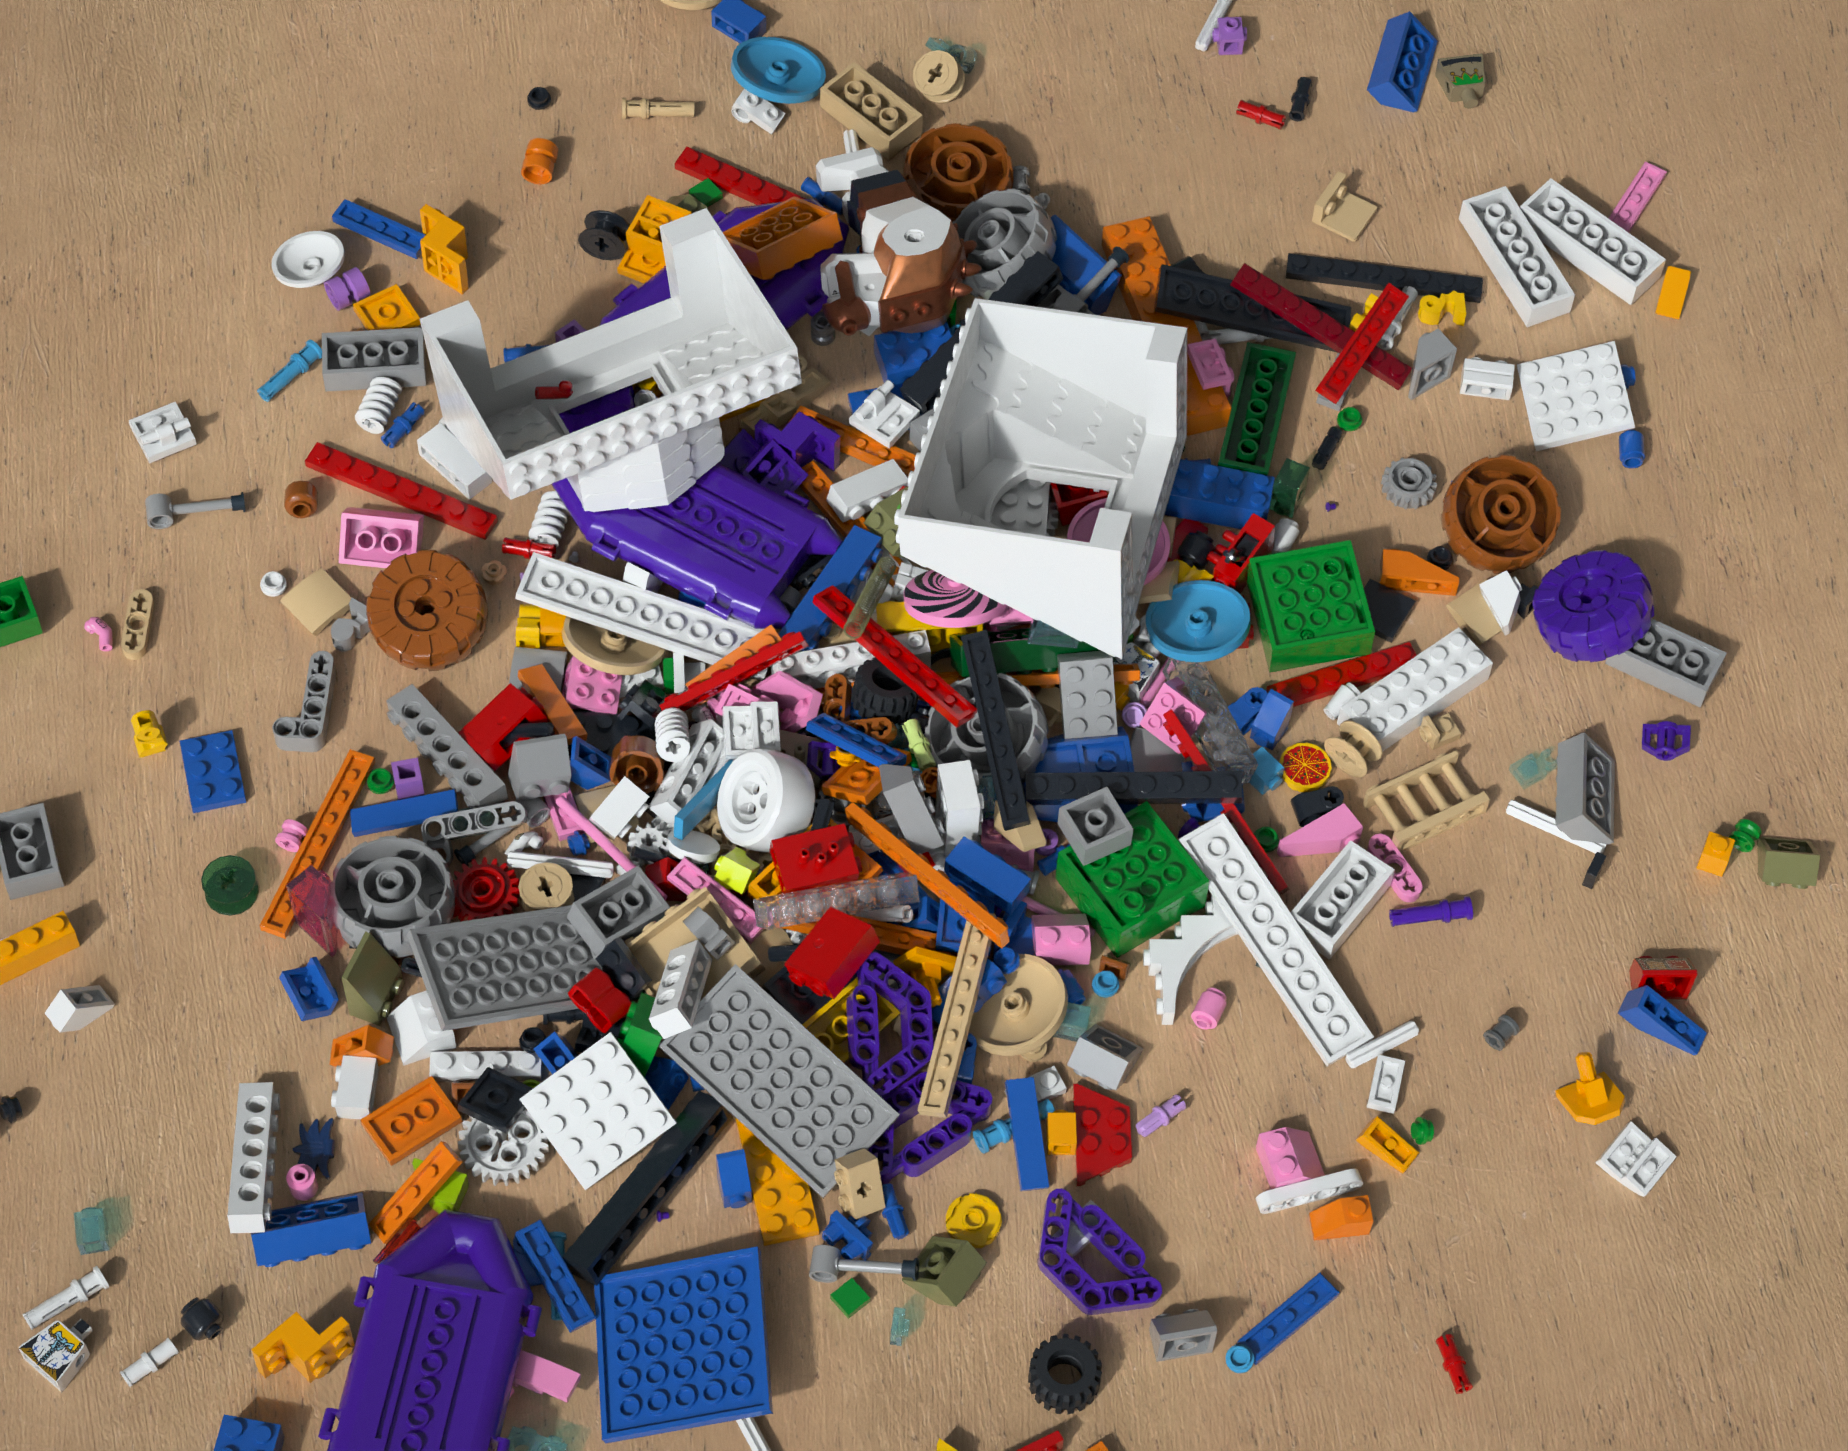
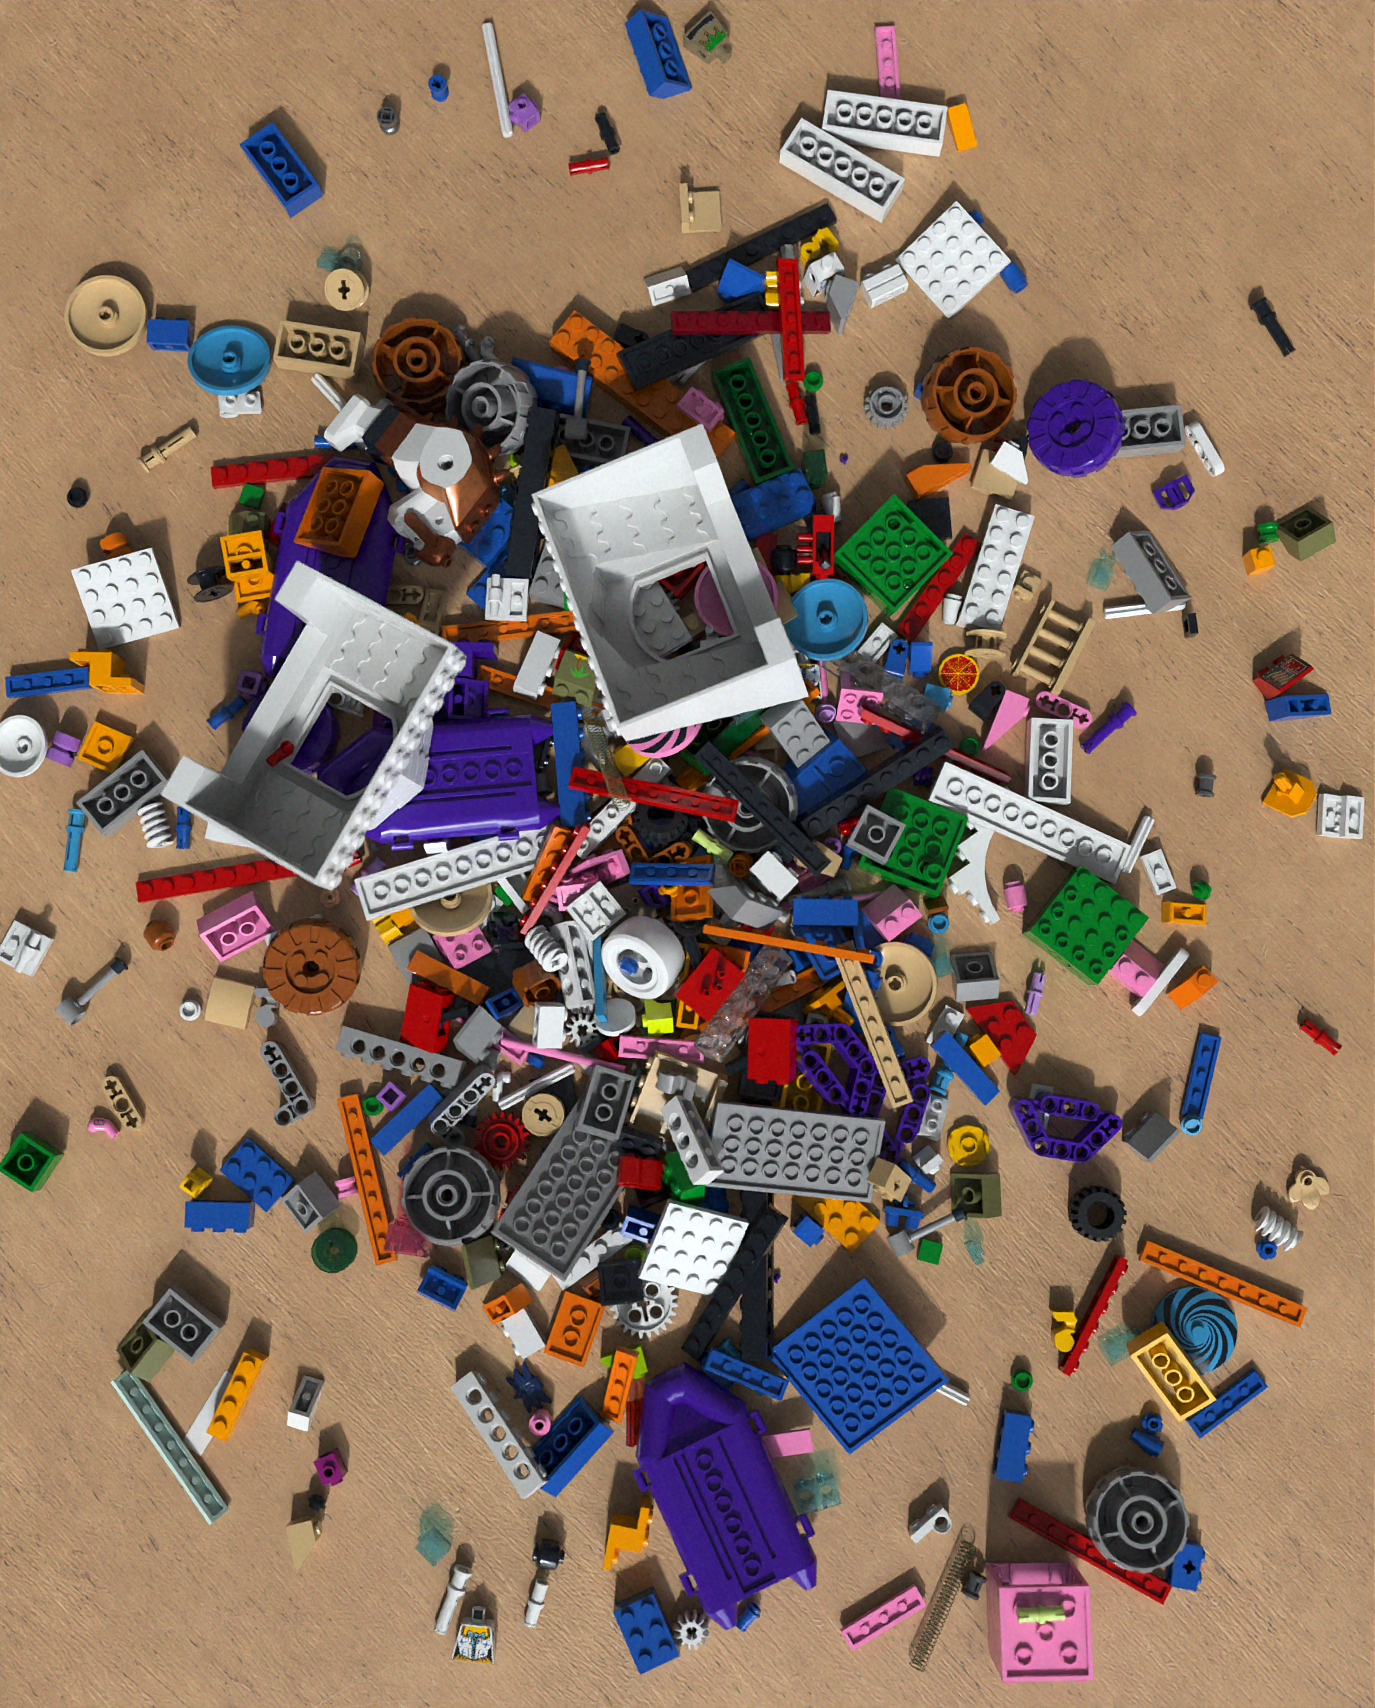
camera: 30 degrees left, 25 degrees up
none -> white plate [71,547,180,649]
none -> blue brick [184,1200,255,1233]
none -> light orange arm [236,600,267,619]
none -> light grey slope [280,1171,341,1234]
none -> magenta brick [314,1448,348,1486]
none -> blue plate [618,956,639,975]
none -> white panel [644,267,691,306]
none -> black plate [681,1205,789,1361]
none -> blue slope [718,259,766,304]
none -> red pin [785,382,808,425]
none -> white torso [803,252,846,297]
none -> white plate [855,622,898,668]
none -> white plate [912,1145,944,1175]
none -> white plate [917,1094,949,1141]
none -> green piece [1022,865,1149,986]
none -> white beam [1185,421,1225,477]

